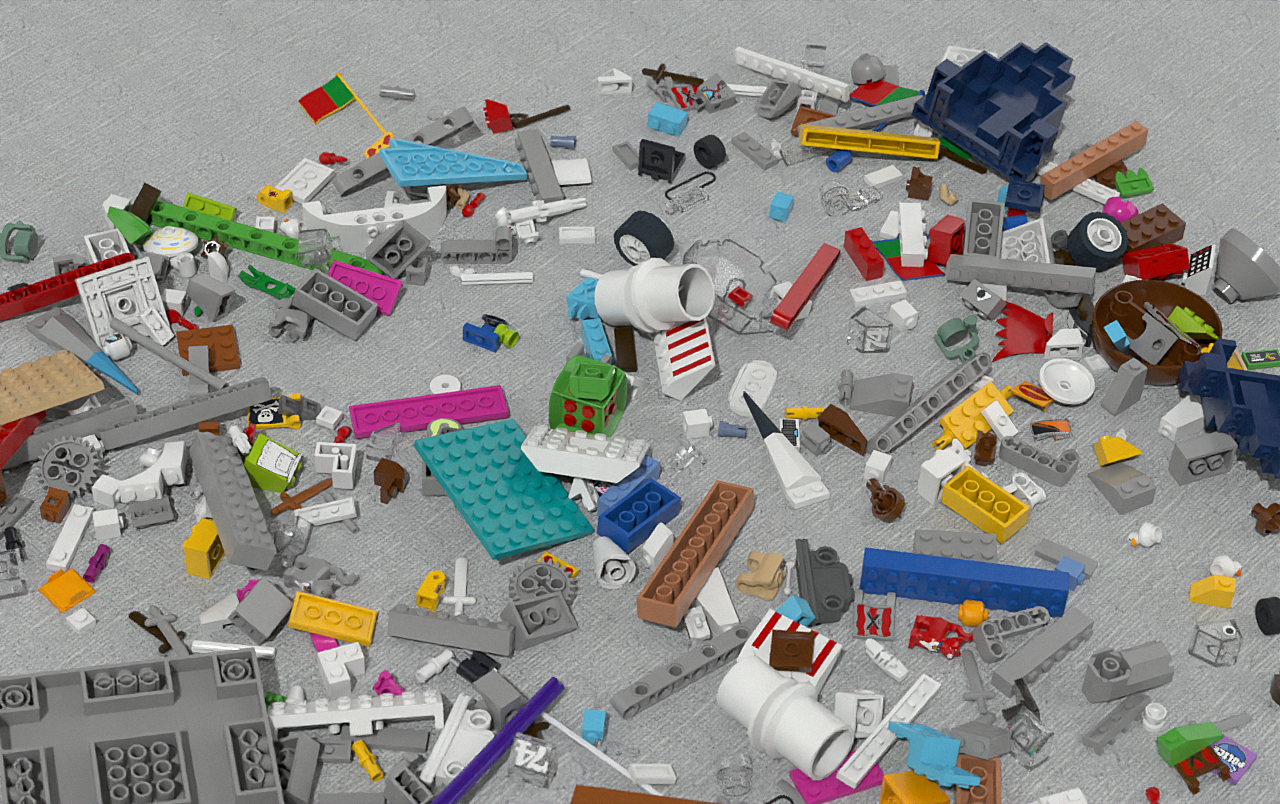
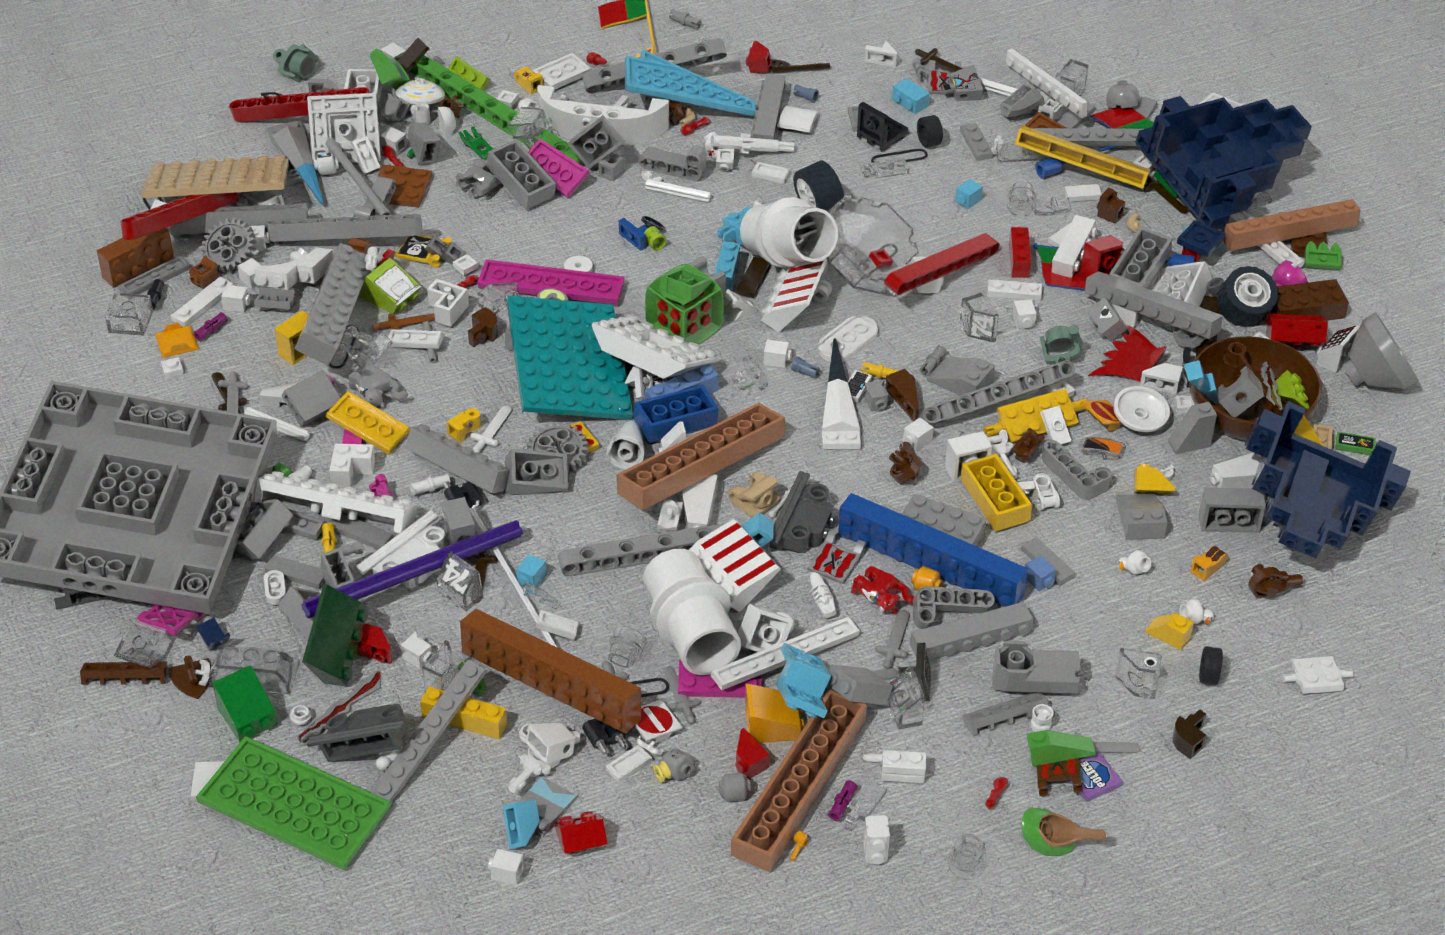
camera: 25 degrees right, 0 degrees up
reddish brown plate [769,629,815,673] -> none
none -> light orange leg [1191,546,1228,581]

